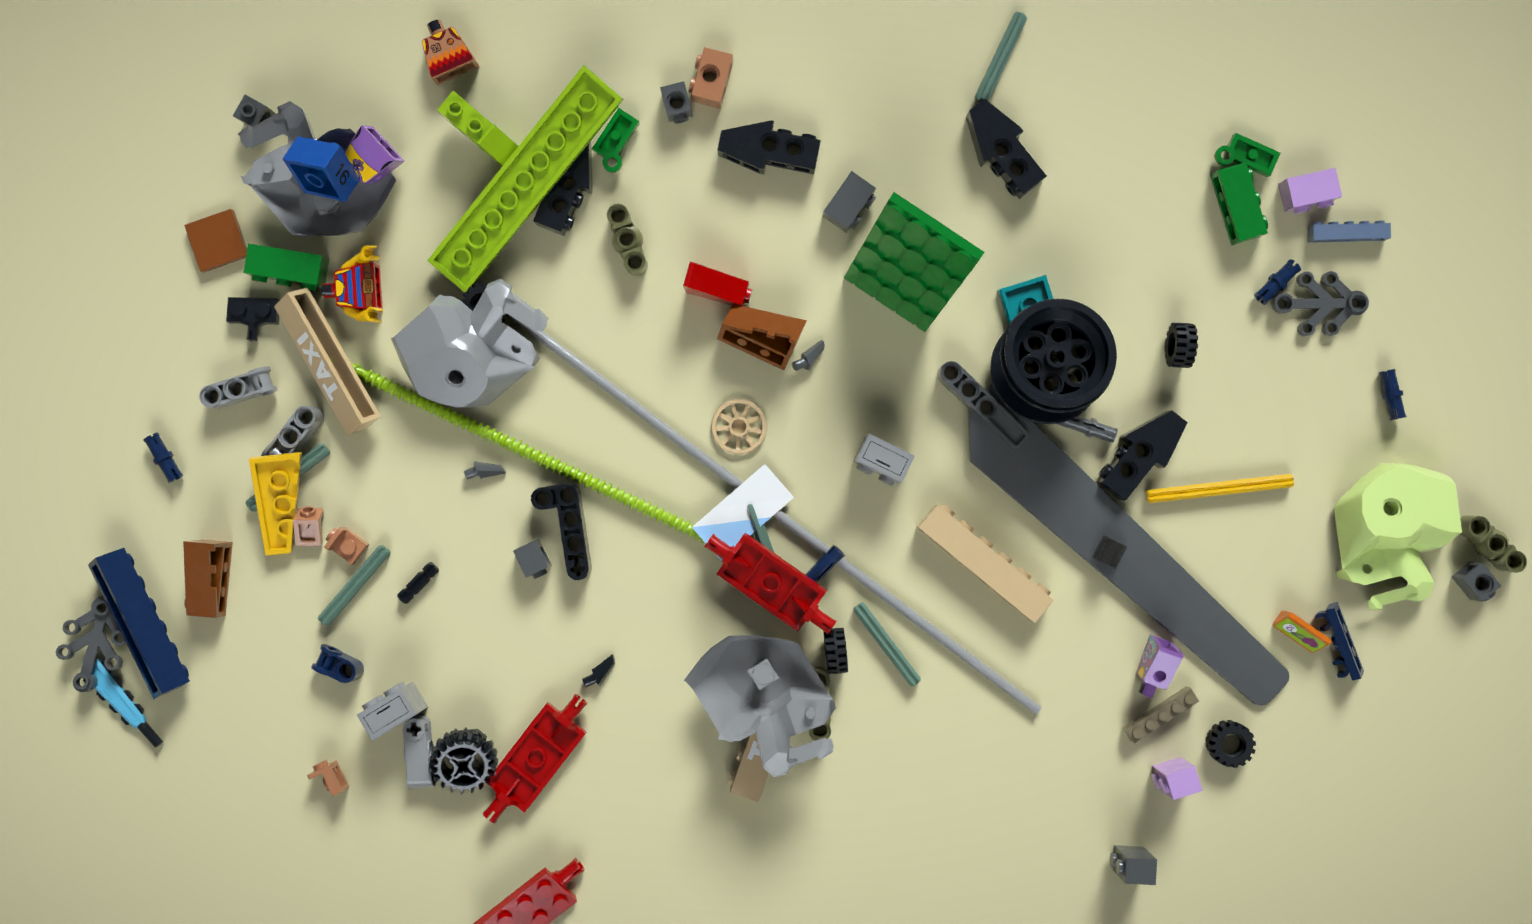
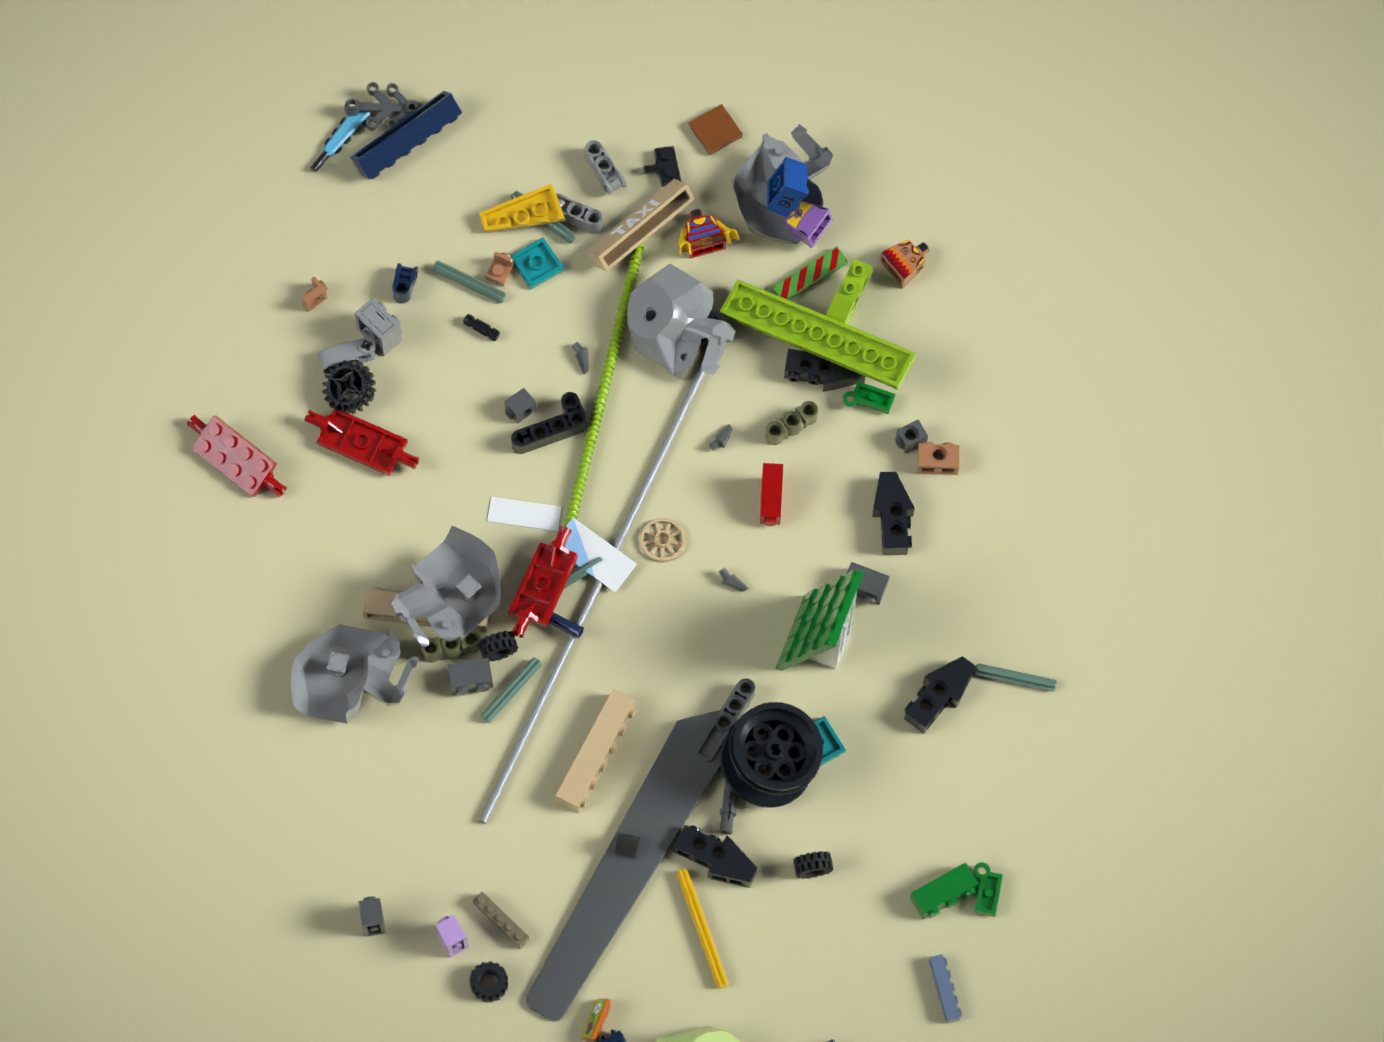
camera: 75 degrees right, 20 degrees down
dark blue pin [143,432,184,483] -> none
dark orange wedge [183,540,233,618] -> none
dark grey brick [233,95,276,127] -> none
green brick [243,243,329,291] -> none
nougat bracket [293,506,324,546] -> none
black bar [582,654,615,688] -> none
dark orange wedge [717,304,807,370] -> none
light grey brick [853,434,915,486] -> none
medium lavender torso [1137,634,1184,698] -> none
dark blue pin [1254,259,1301,305] -> none
dark grey plant [1271,271,1369,336] -> none
lavender brick [1278,168,1342,214] -> none
none -> light grey piece [291,624,419,724]
none -> dark grey brick [447,658,493,696]
none -> white sticker [487,497,562,531]
none -> teal tile [511,237,564,290]
none -> dark grey bar [709,424,733,451]
none -> bright green tile [772,246,848,301]

